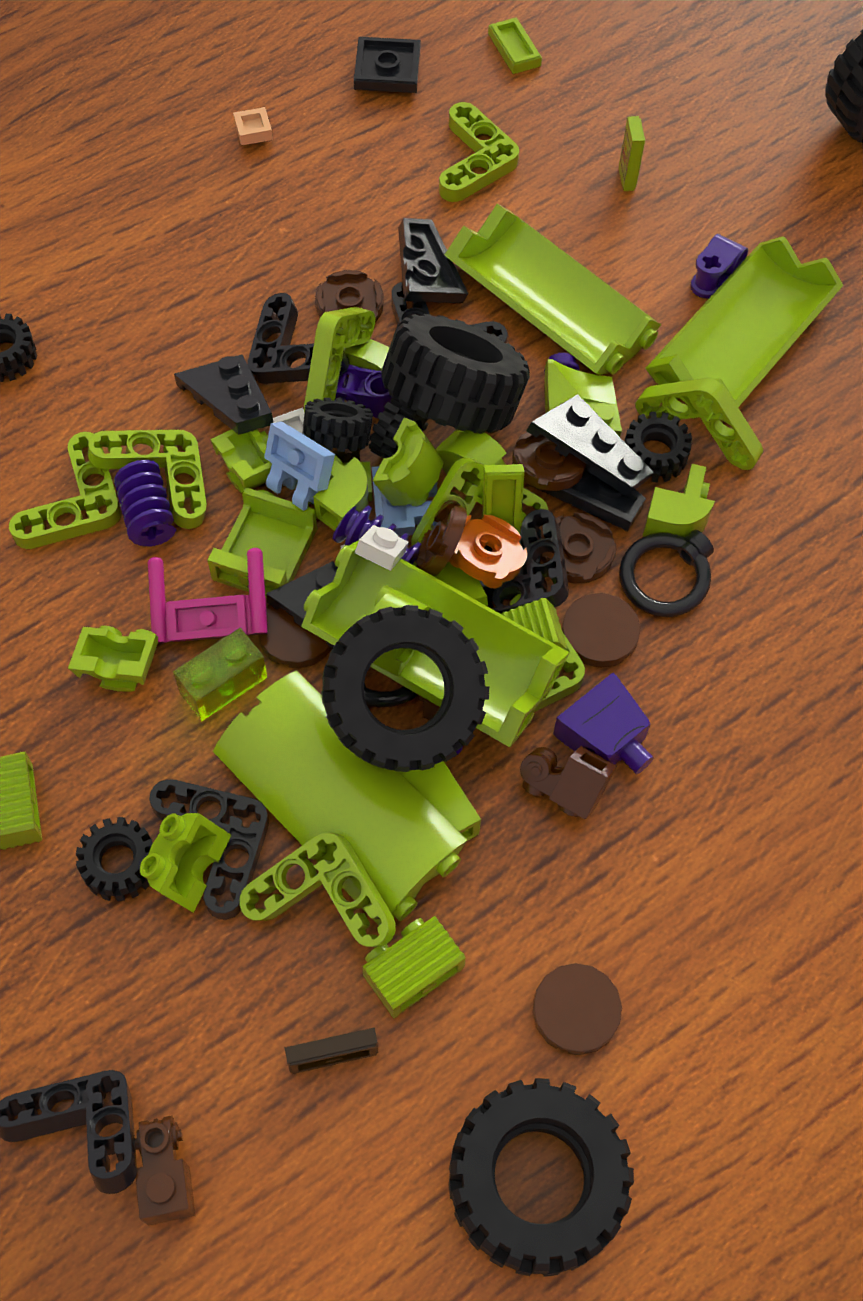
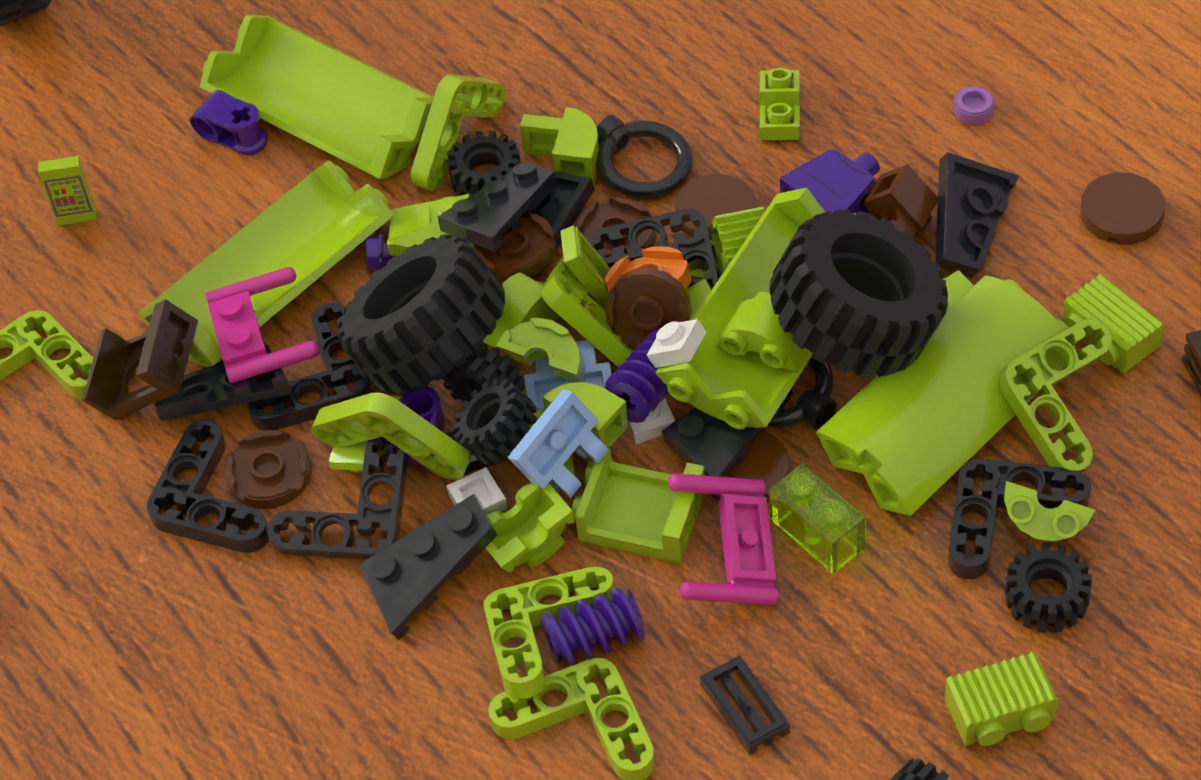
camera: 85 degrees left, 10 degrees down
lime cylinder [68,626,158,692] -> none
none -> dark brown panel [82,299,198,420]
none -> black beam [147,419,269,553]
none -> dark pink plate [205,267,319,384]
none -> black tile [700,655,790,755]
none -> lime slope [759,68,800,141]
none -> black wing [936,152,1019,277]
none -> medium lavender tile [954,86,994,125]

